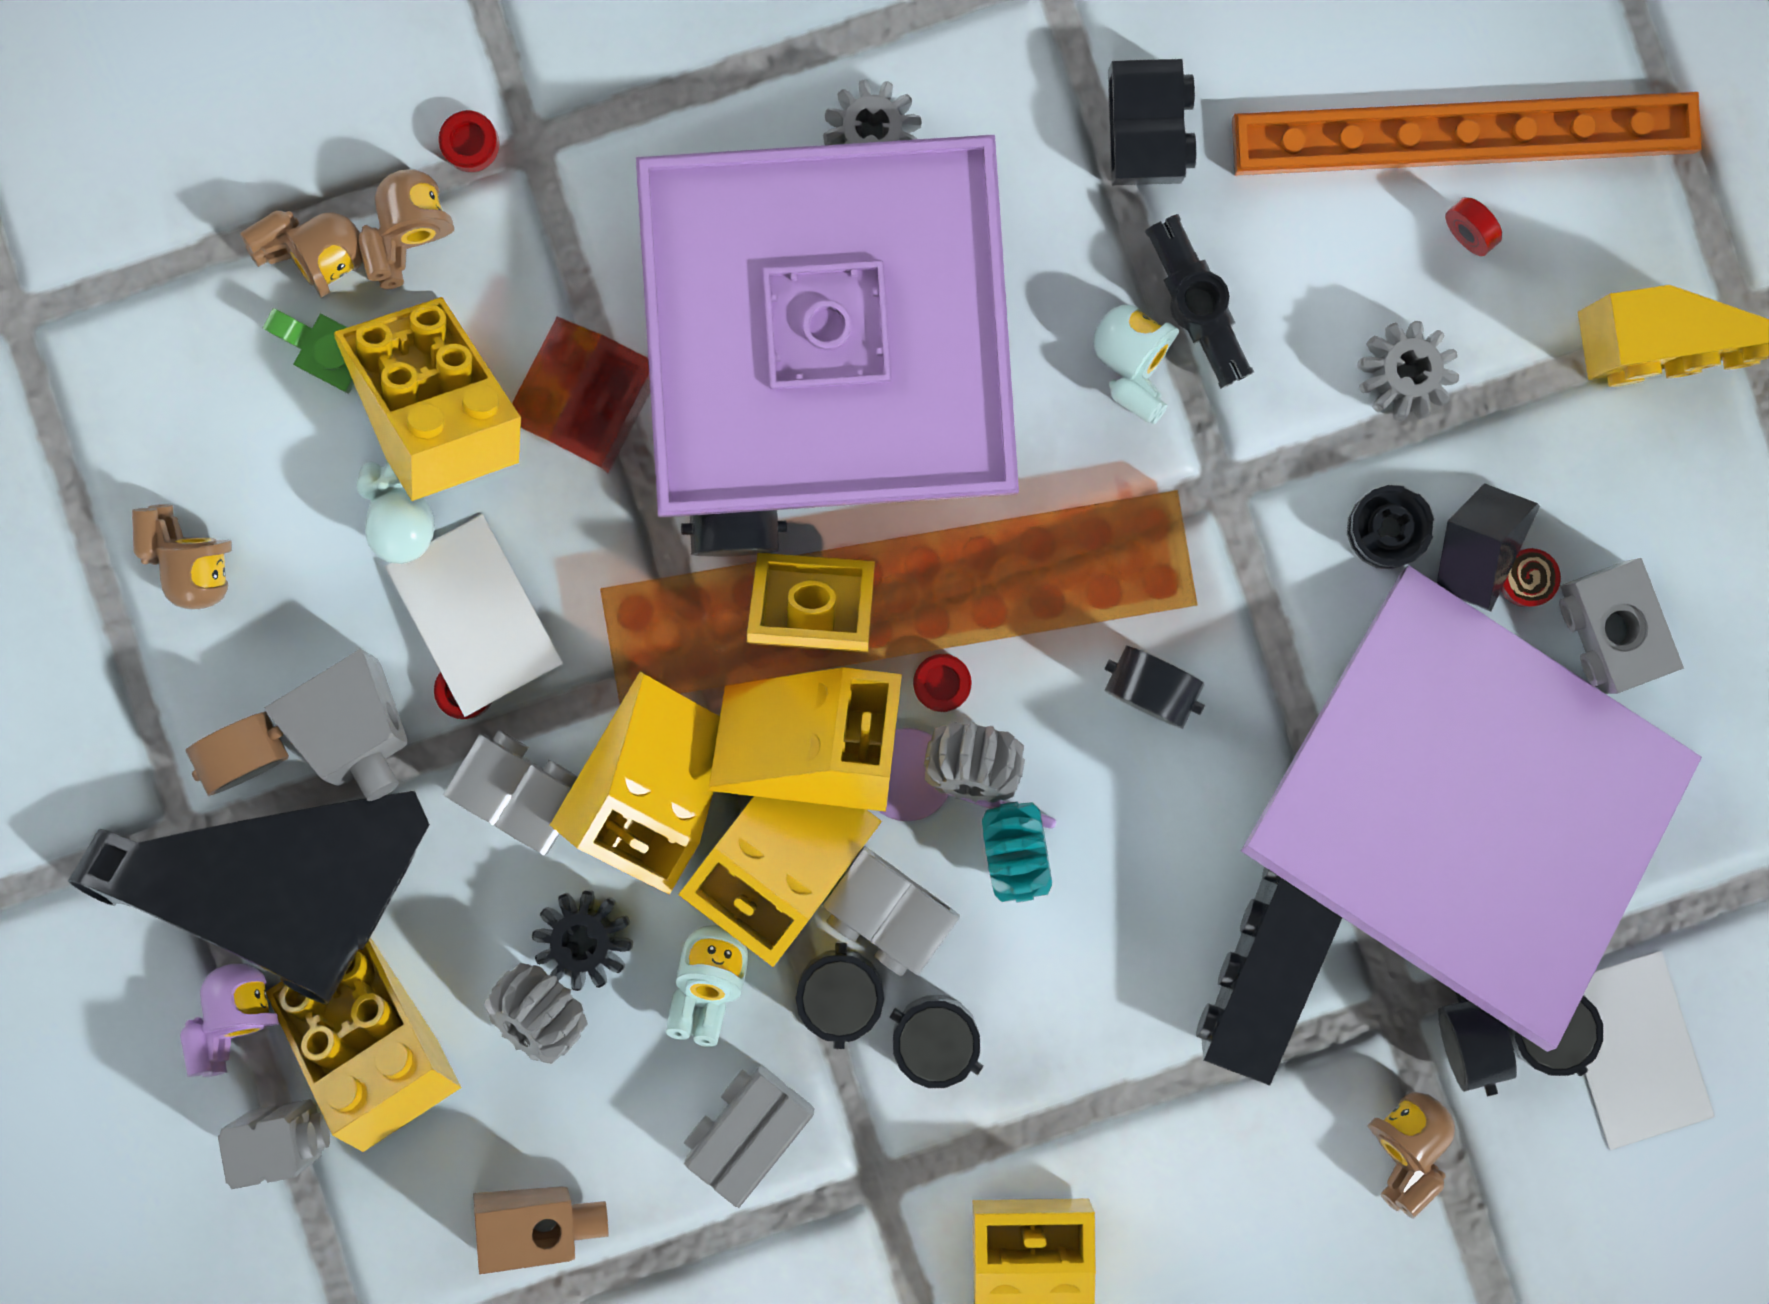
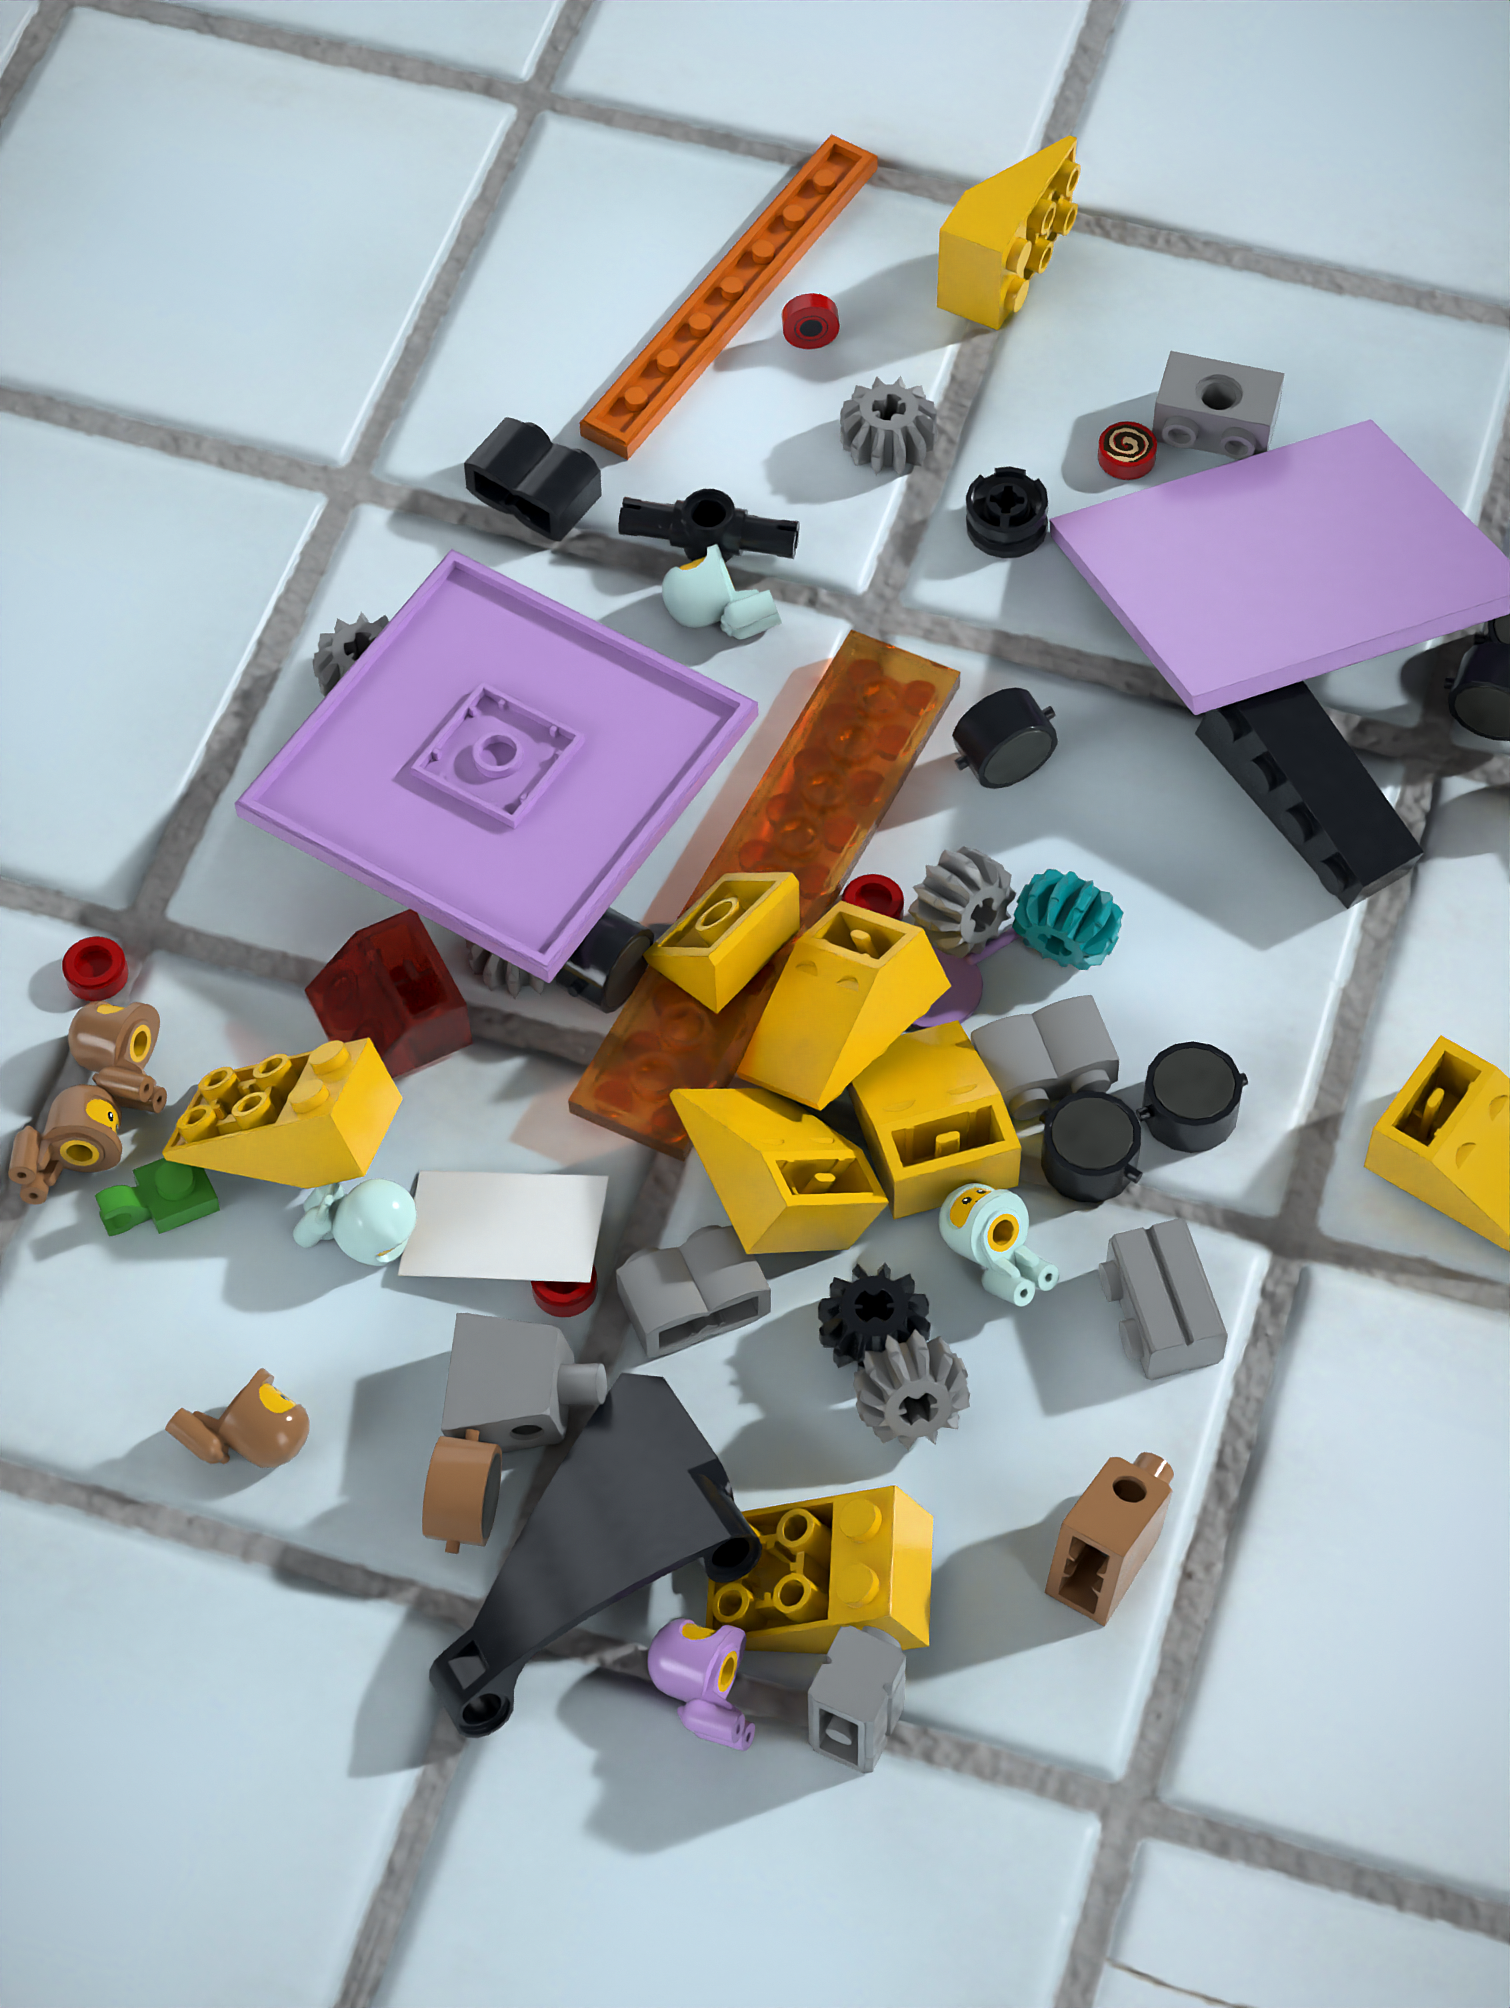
camera: 50 degrees left, 30 degrees down
black slope [1437,483,1540,612] -> none

